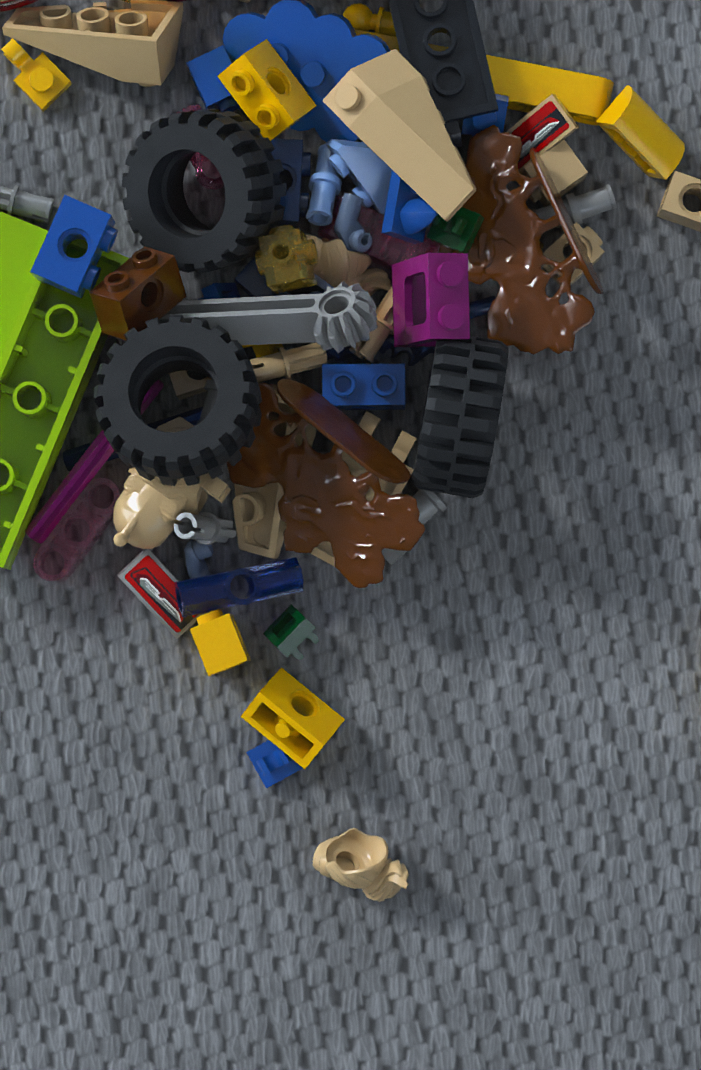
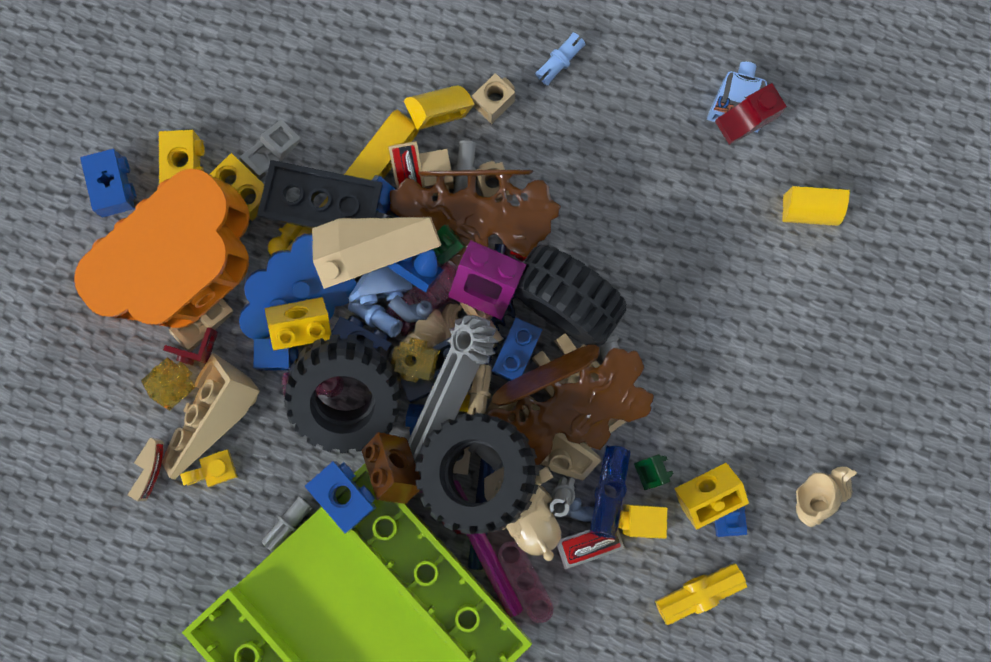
camera: 70 degrees left, 5 degrees down
none -> yellow piece [655,563,747,625]

